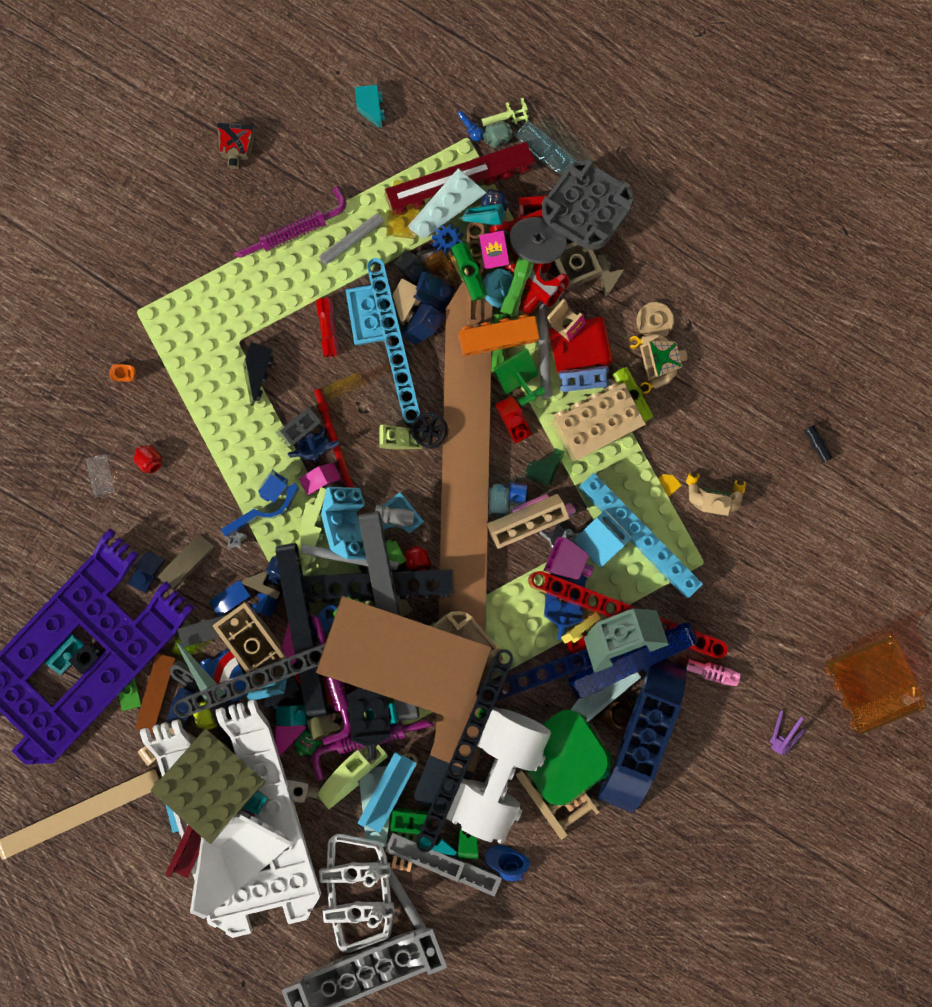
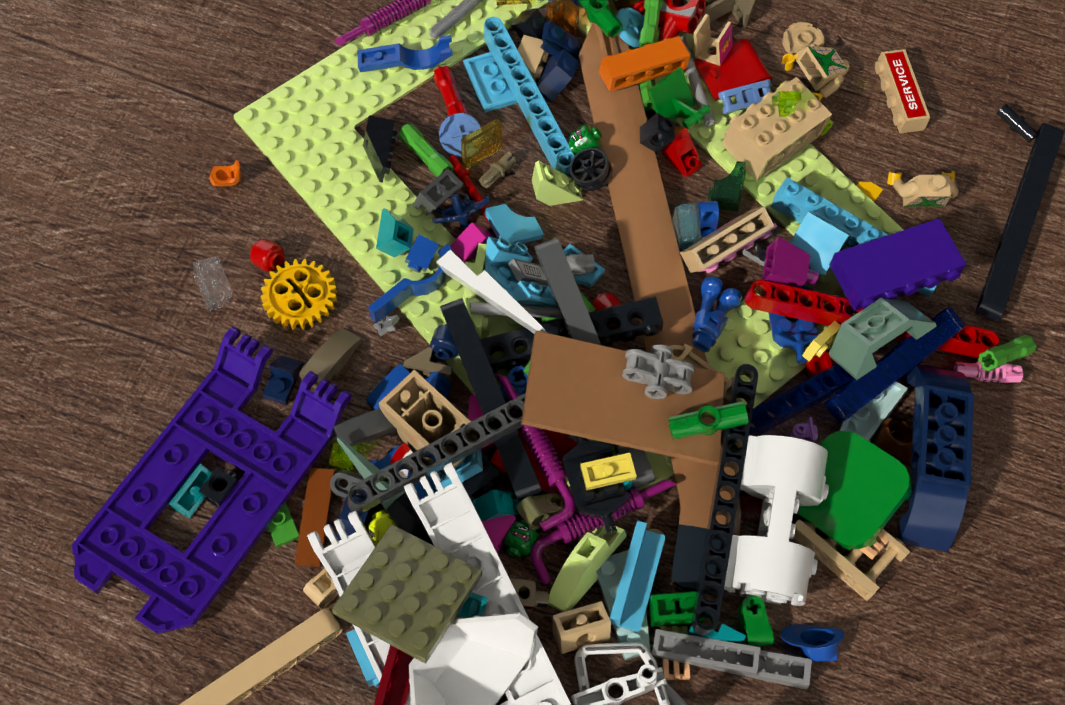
camera: 10 degrees left, 20 degrees down
none -> yellow gear [261,259,337,330]
none -> blue piece [357,35,453,72]
none -> teal slope [376,208,414,258]
none -> bright green axle [398,124,454,177]
none -> white slope [437,250,547,334]
none -> medium blue tile [439,113,482,157]
none -> dark tan axle [479,152,516,188]
none -> medium azure tile [484,204,544,244]
none -> tile [508,259,548,286]
none -> tan brick [553,601,611,654]
none -> green head [568,124,602,155]
none -> light yellow plate [580,453,637,490]
none -> light grey axle [622,345,695,399]
none -> black brick [640,113,675,153]
none -> green piece [668,401,749,440]
none -> blue piece [692,276,742,352]
none -> clear neon green tile [772,91,801,117]
none -> medium lavender hinge [790,417,818,443]
none -> dark purple brick [829,218,966,311]
none -> brick [875,49,930,134]
none -> black beam [975,122,1065,322]
none -> bright green axle [978,335,1036,371]

